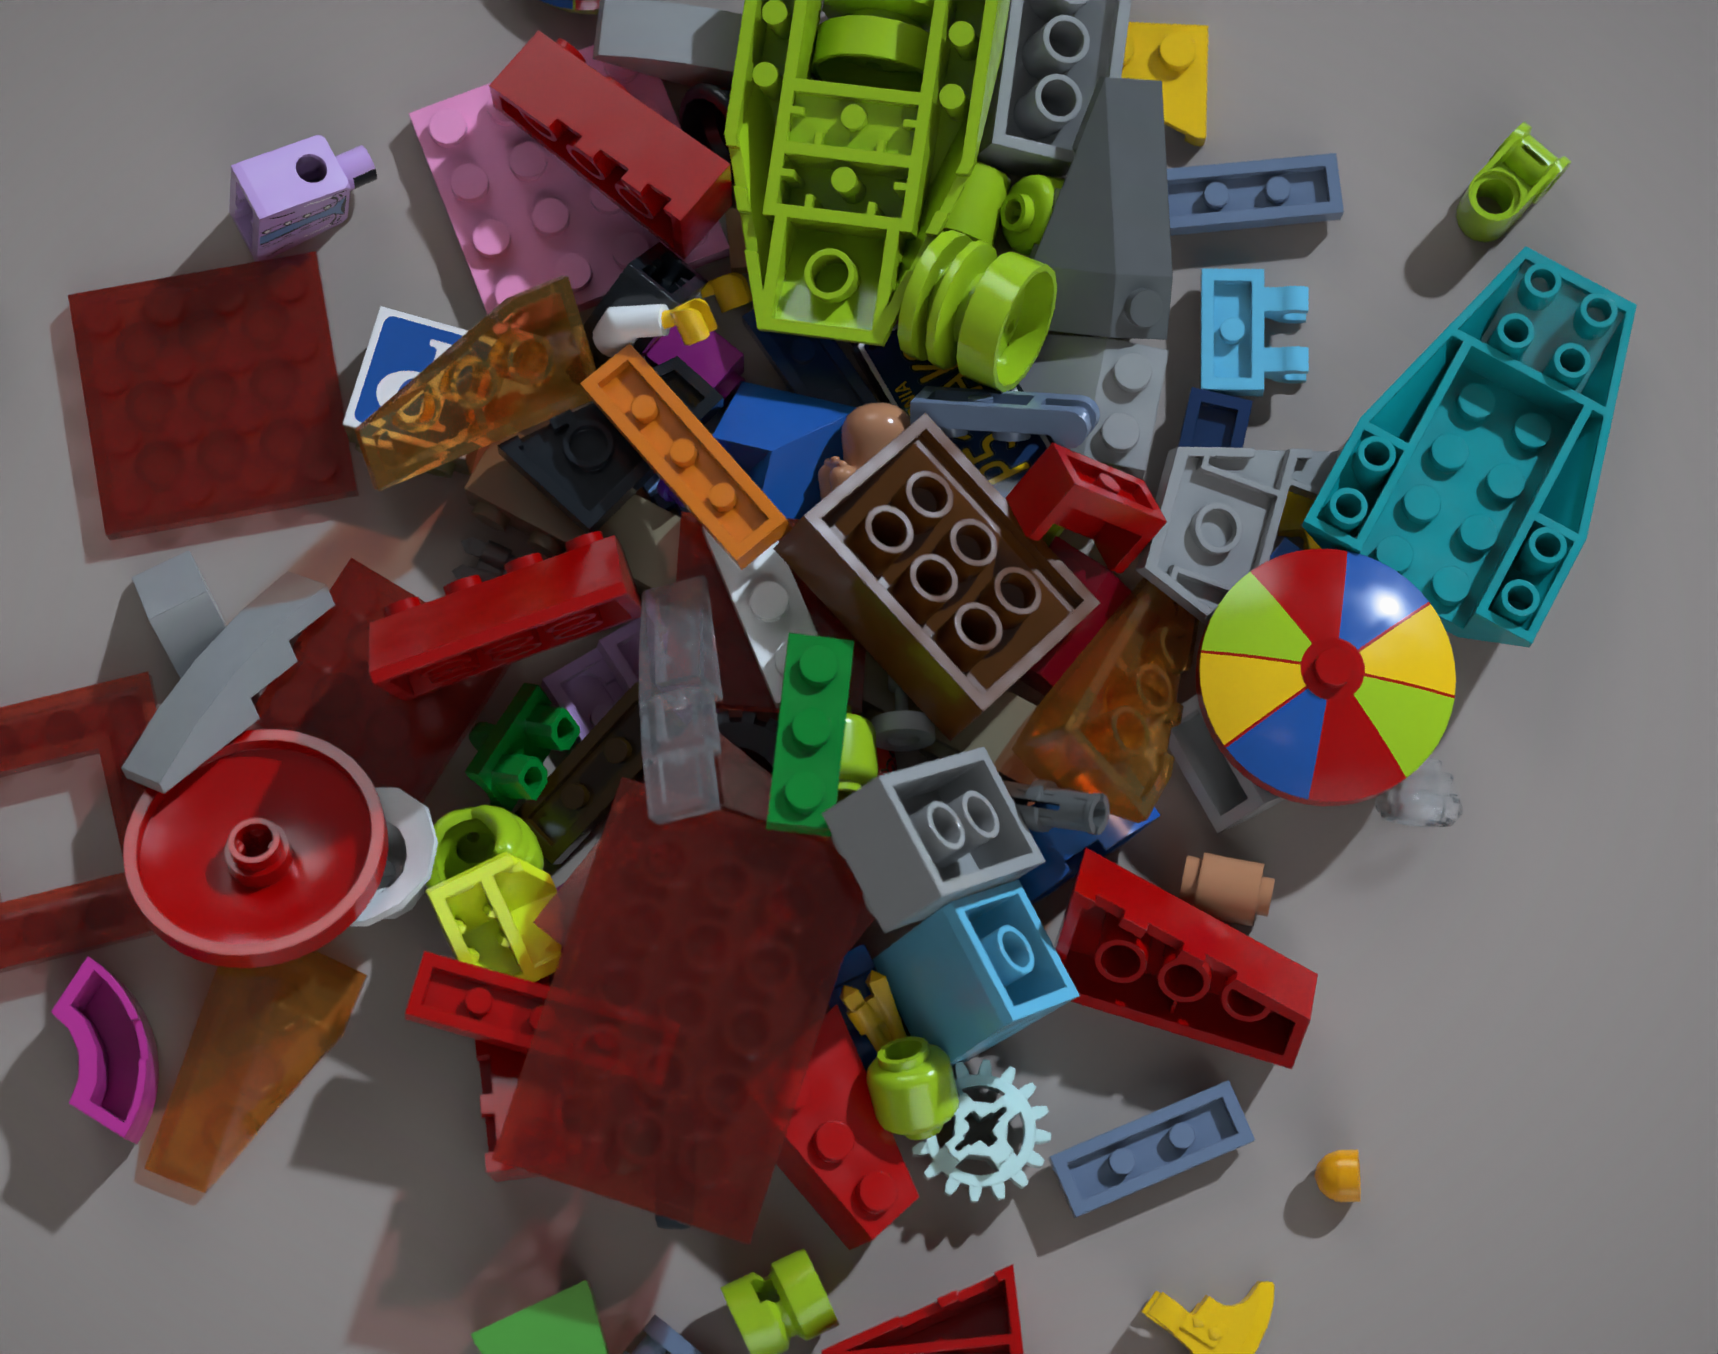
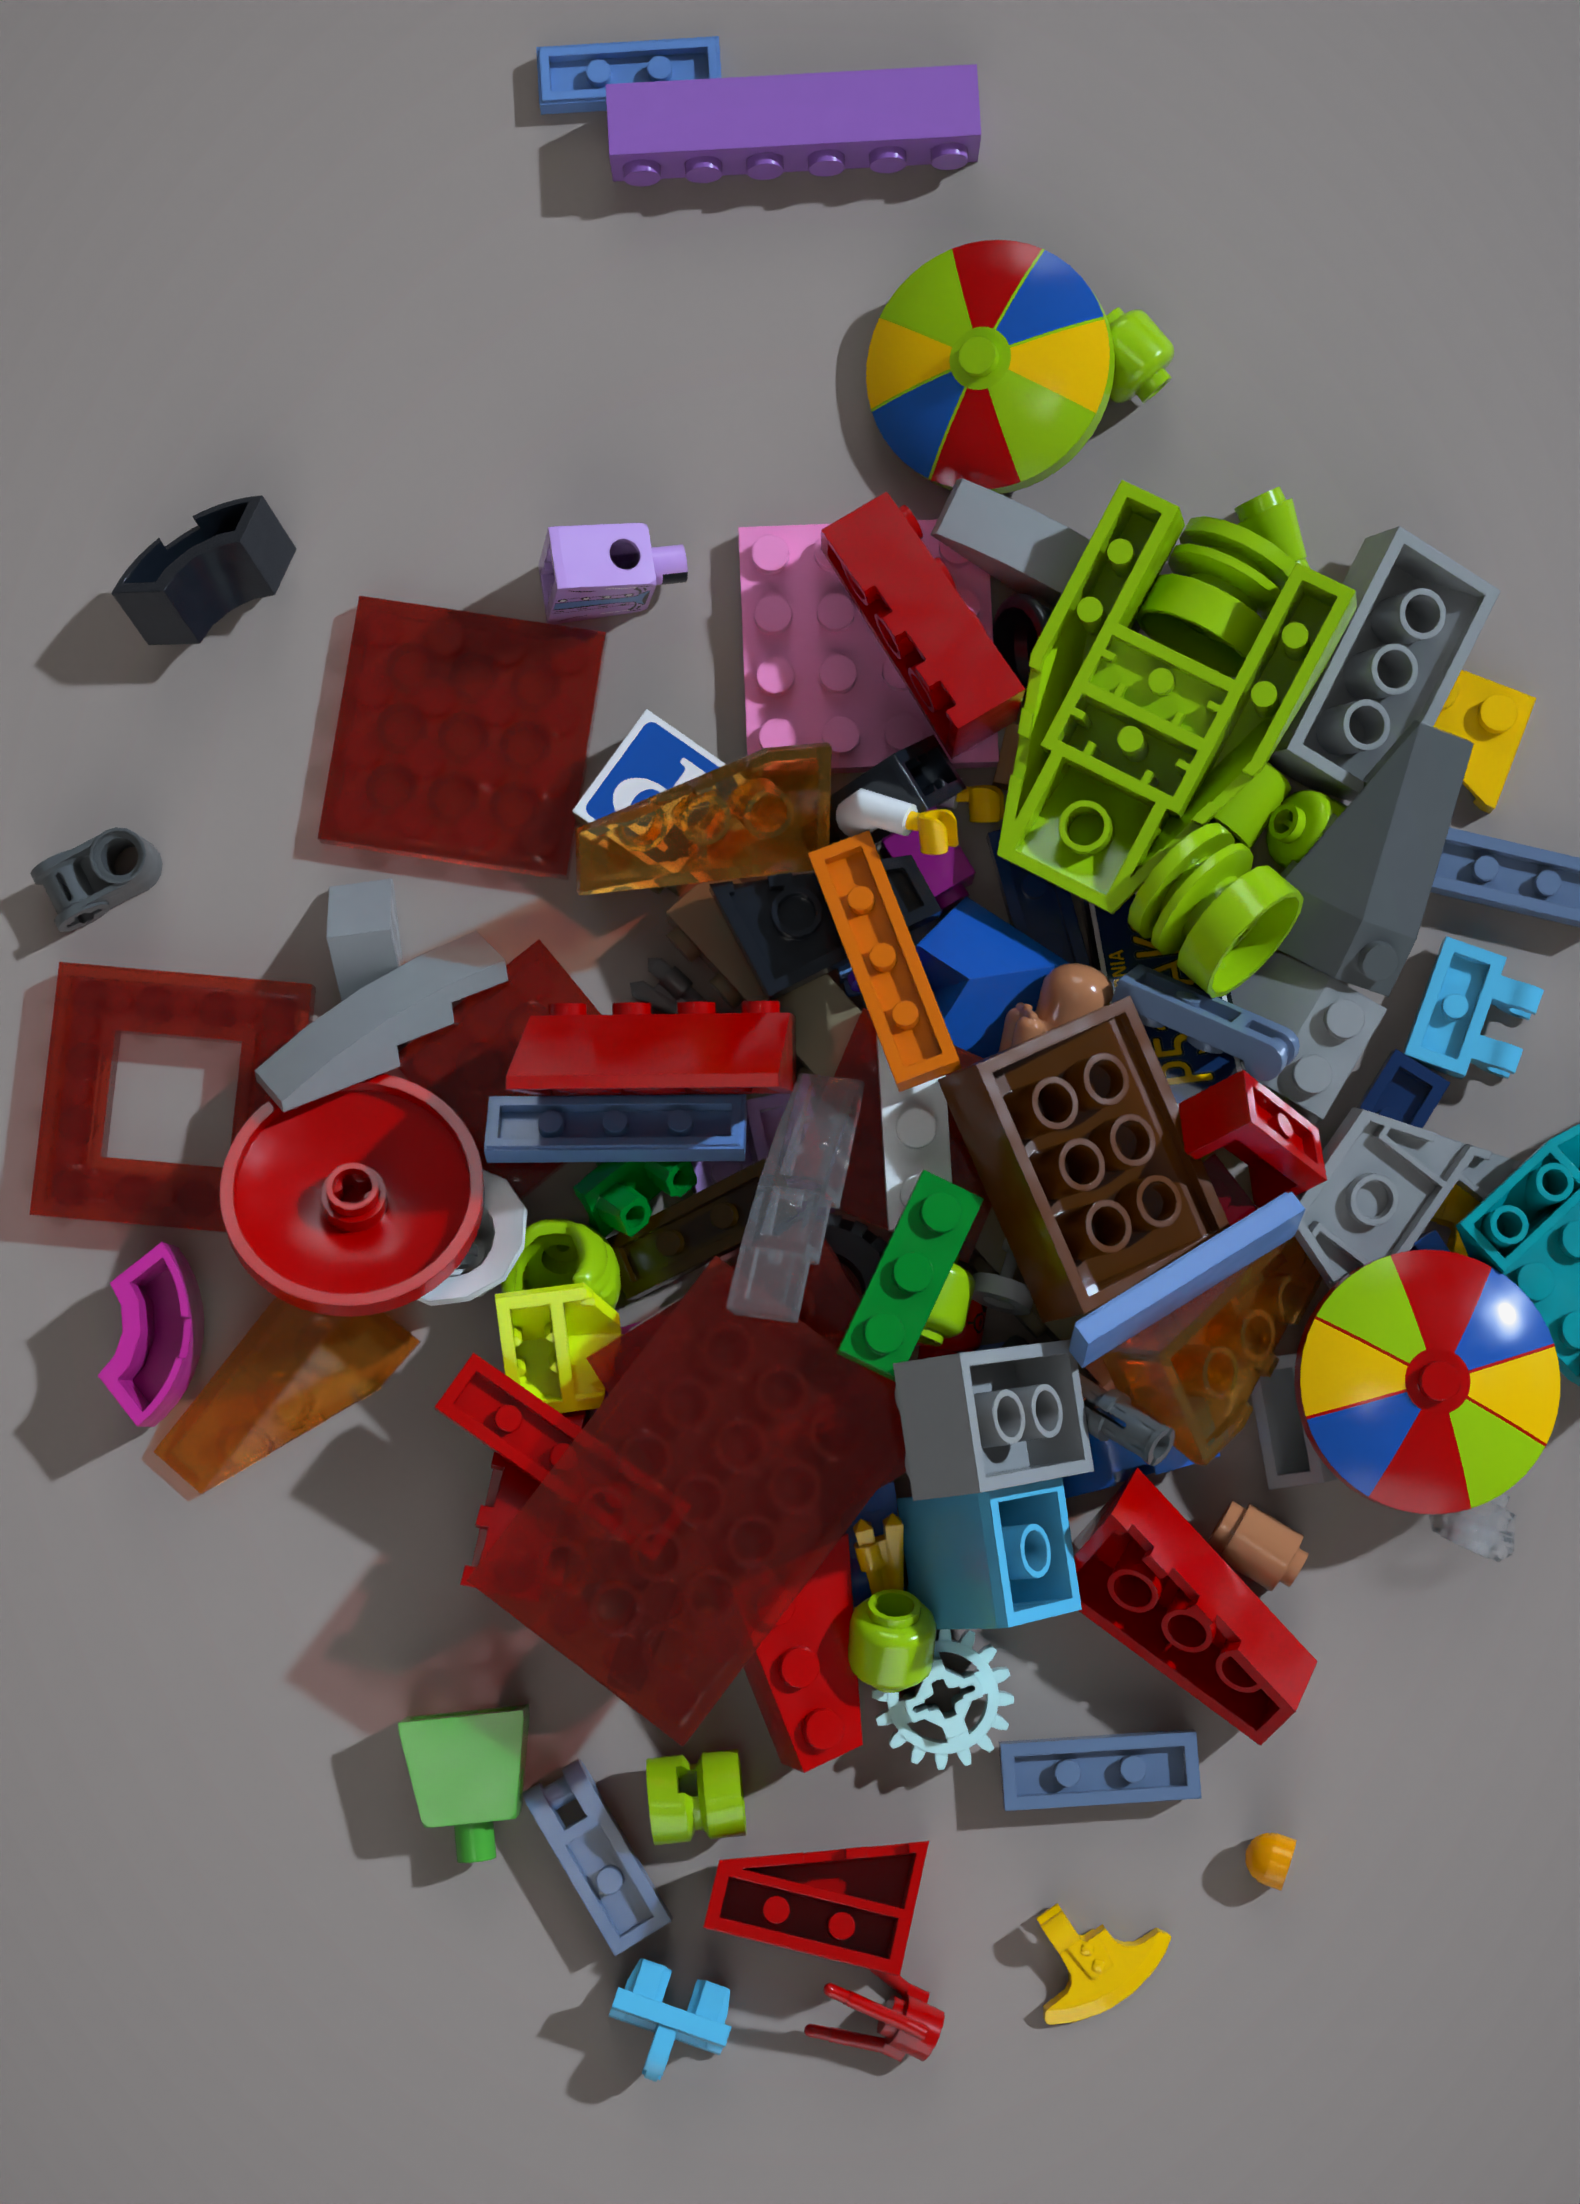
camera: 25 degrees right, 5 degrees up
none -> medium blue tile [484,1094,747,1163]
none -> medium blue tile [1069,1191,1305,1368]

